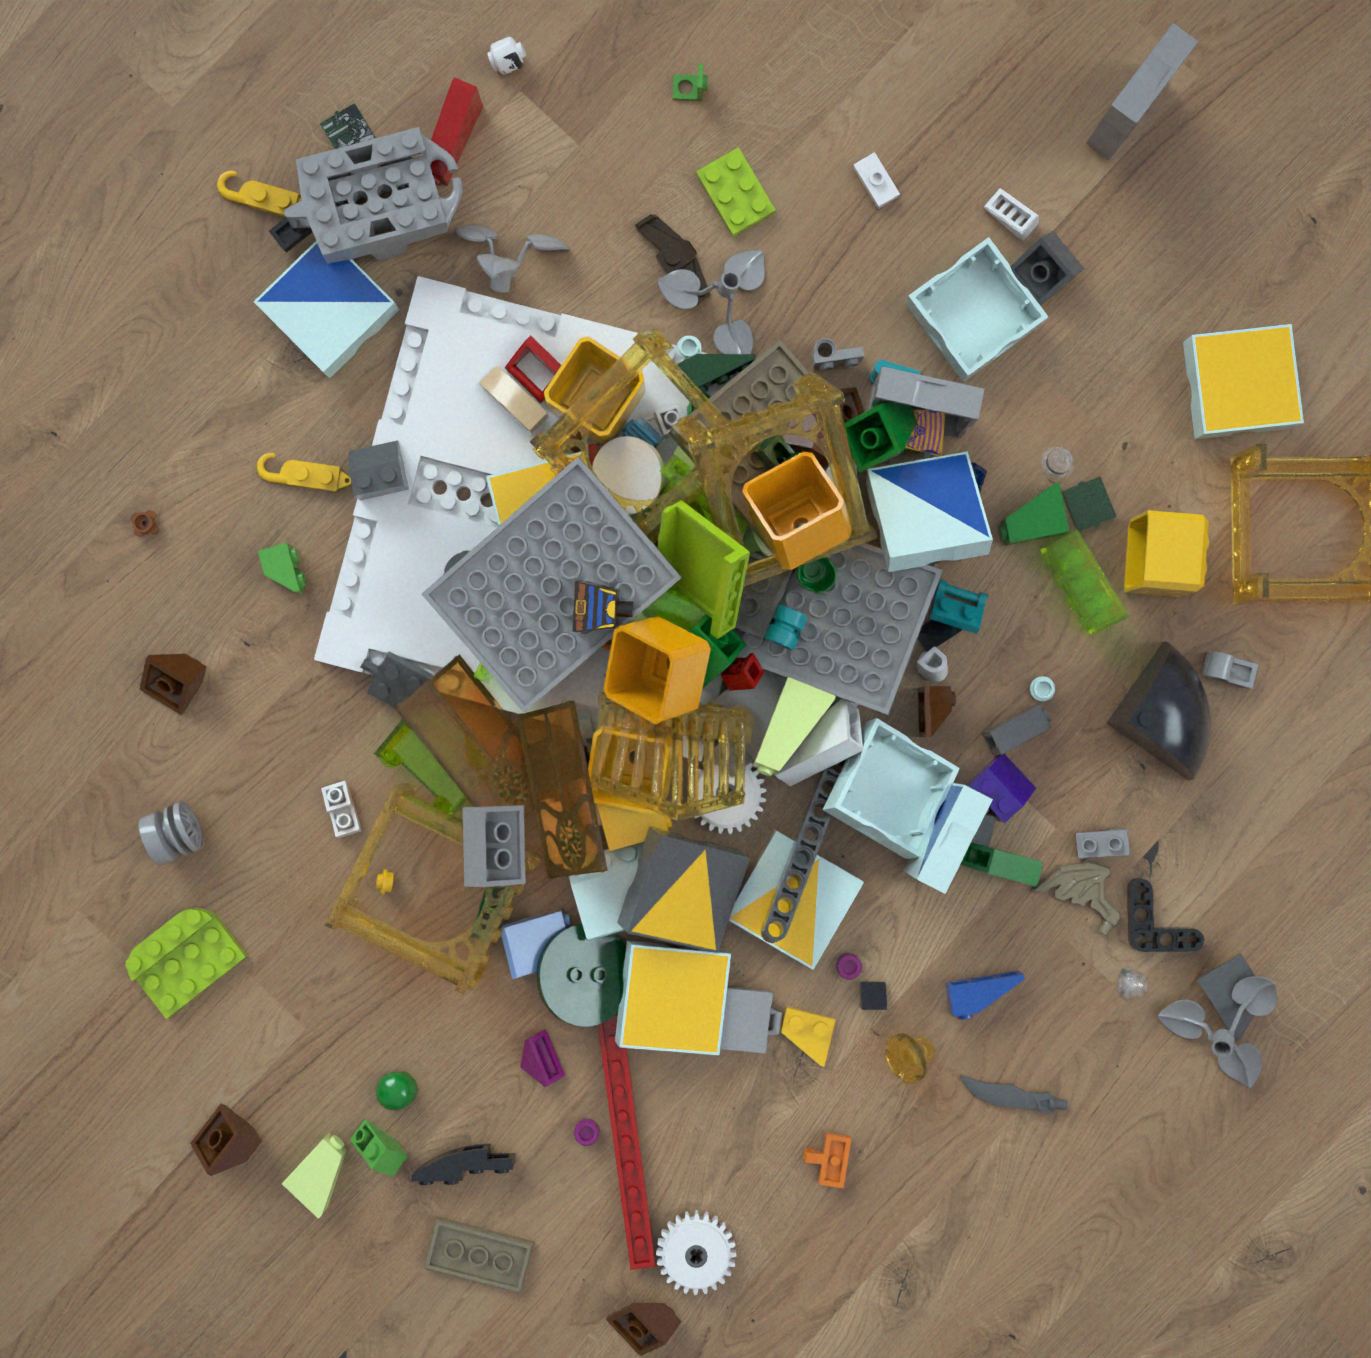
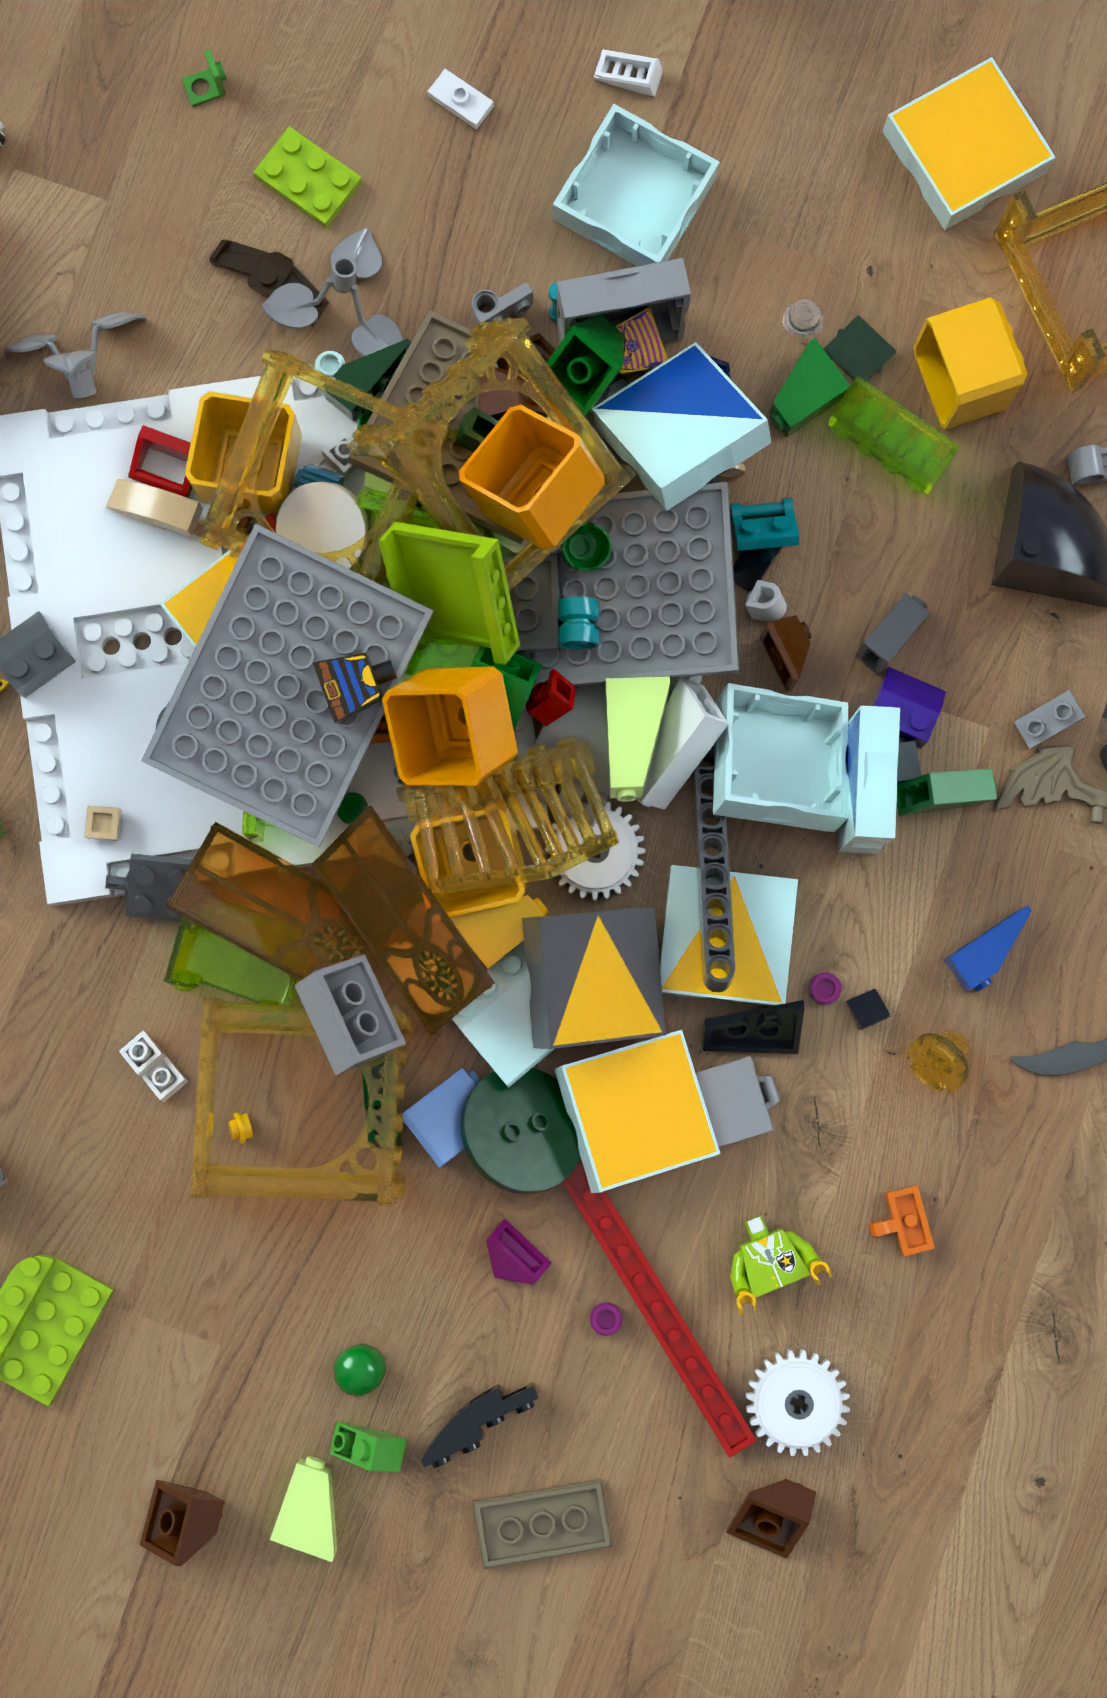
camera: 30 degrees left, 5 degrees down
yellow wing [781,1006,836,1067] -> none
dark grey slope [1010,231,1085,306] -> none
light aqua plate [1030,676,1055,701] -> none
none -> tan plate [84,806,122,841]
none -> green tile [337,793,369,825]
none -> black wing [703,1000,805,1054]
none -> lime torso [730,1215,832,1315]

